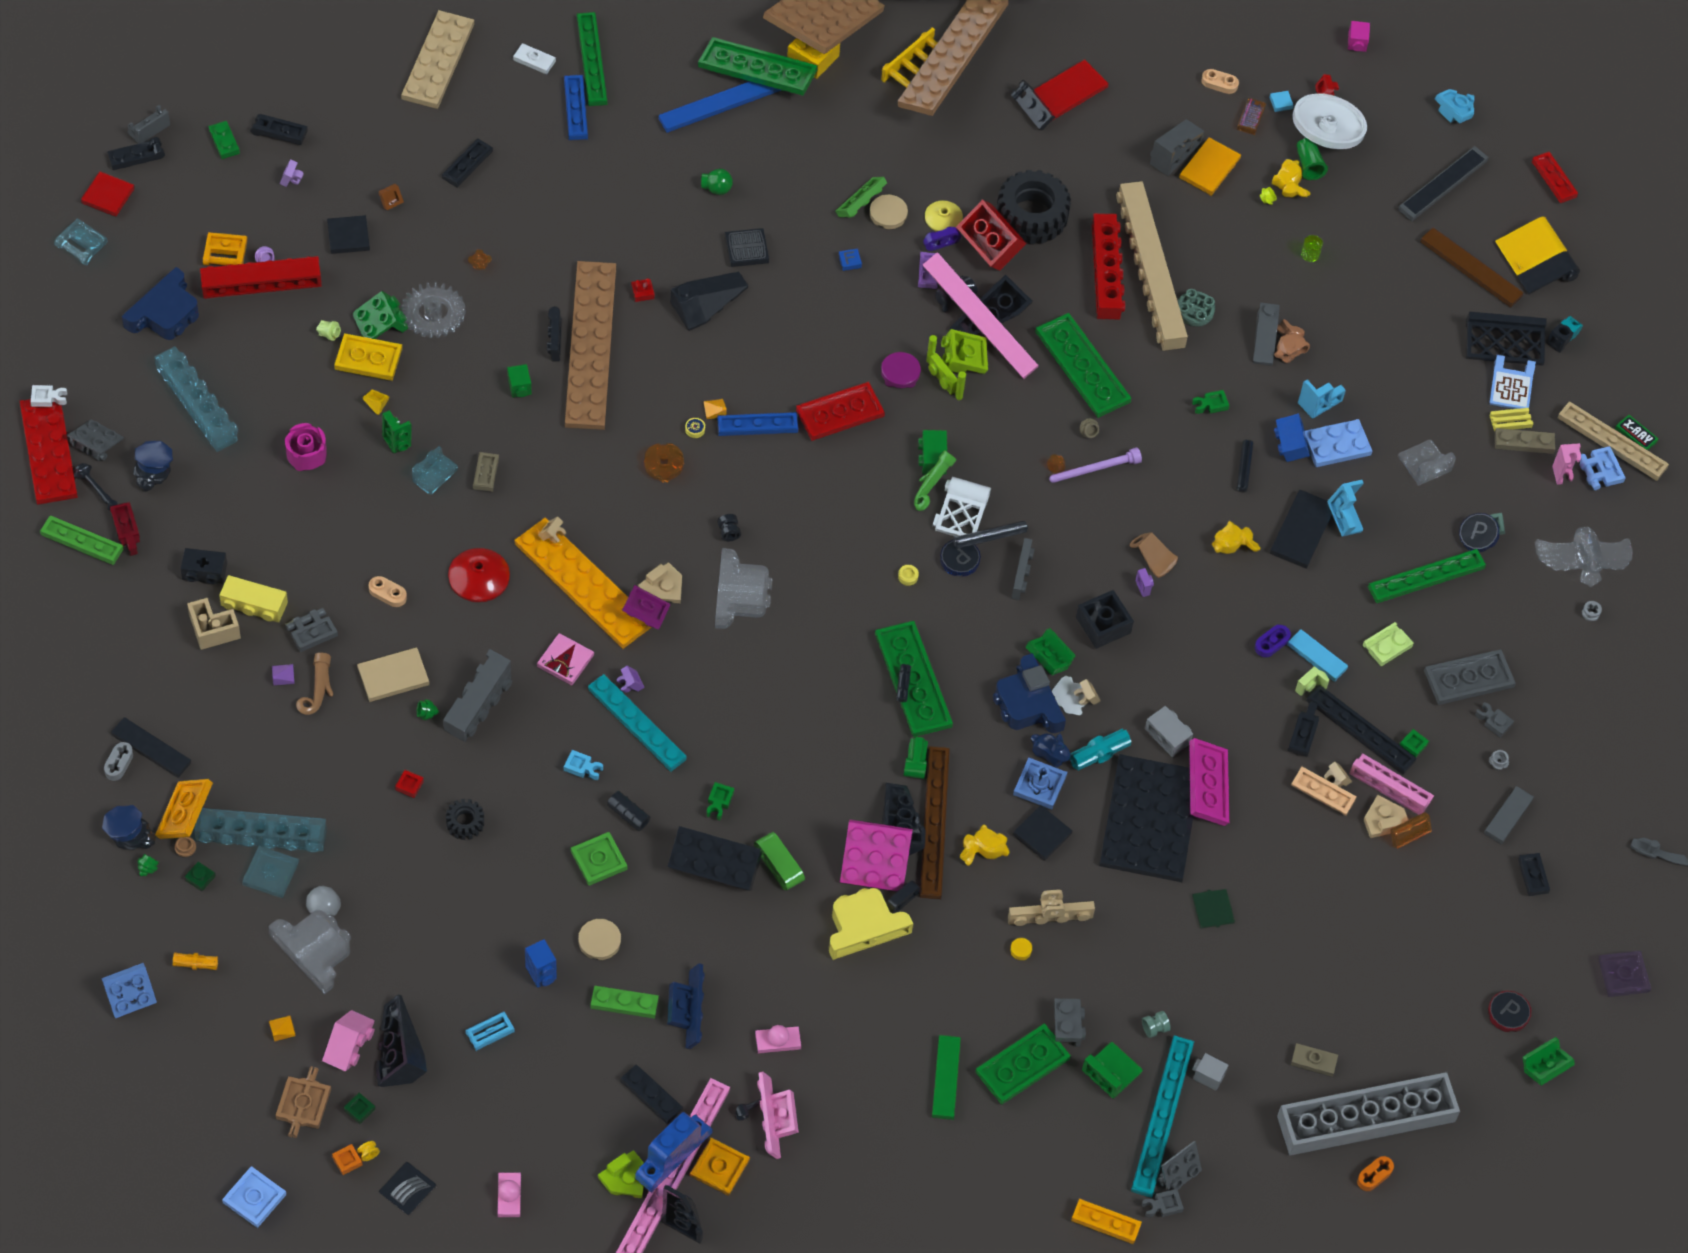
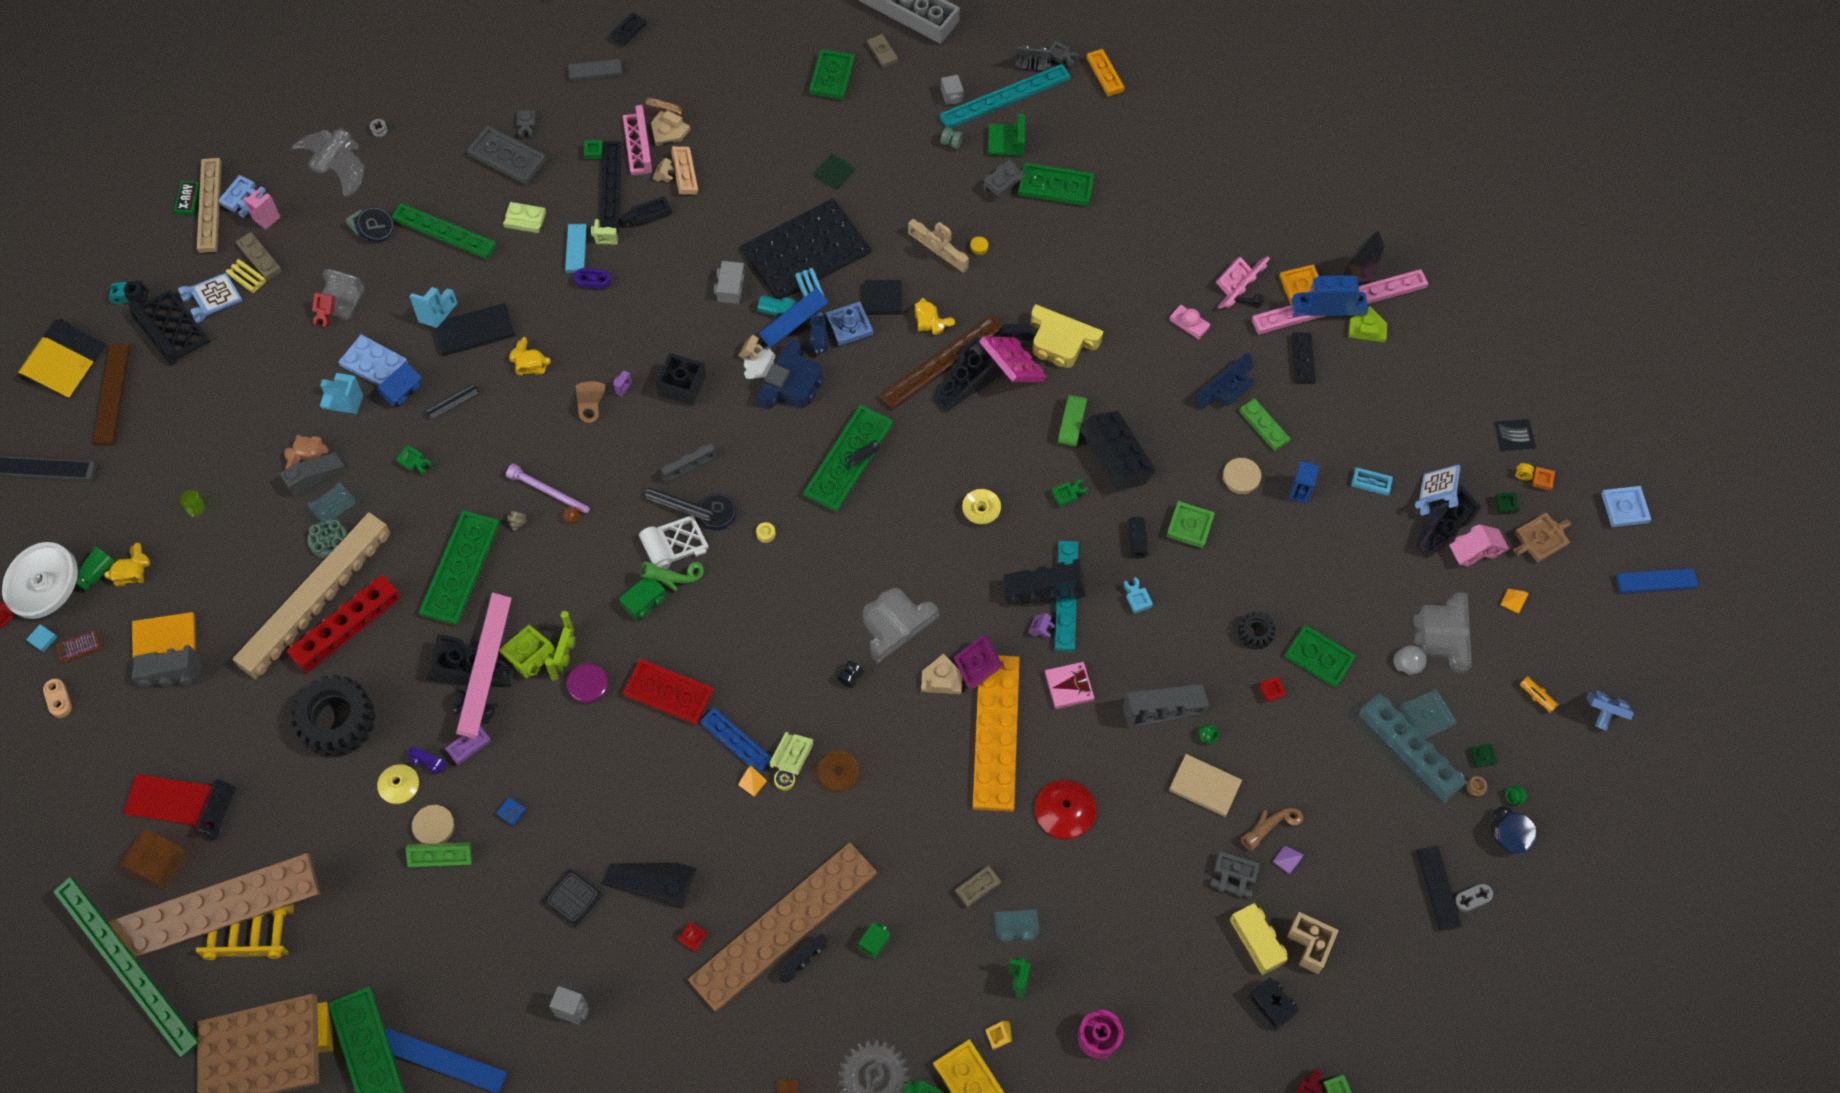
camera: 130 degrees left, 5 degrees up
light orange tile [155,779,213,839] -> none
light nougat plate [369,576,407,607] -> none
bright pink tile [498,1173,521,1217] -> none
tan tile [538,517,566,544] -> none
green piece [701,169,733,195] -> none
green piece [904,737,928,779] -> none
green tile [932,1035,961,1120] -> none
red brick [956,199,1027,271] -> none
green bracket [1026,628,1075,676] -> none
dark pink plate [1189,738,1229,826] -> none
neon yellow plate [1260,187,1277,205] -> none
light grey plate [1489,750,1509,770] -> none
none -> clear orange brick [120,828,187,890]
none -> clear light blue plate [307,482,357,525]
none -> red plate [312,292,335,327]
none -> light grey brick [549,986,589,1025]
none -> blue tile [759,288,829,348]
none -> yellowish green plate [770,732,813,775]
none -> medium azure tile [795,268,824,297]
none -> green plate [809,49,855,100]
none -> light yellow dish [962,489,1001,524]
none -> black wedge [1004,558,1086,605]
none -> green tile [1284,625,1356,688]
none -> flag [1415,464,1461,516]
none -> blue tile [1615,568,1698,594]

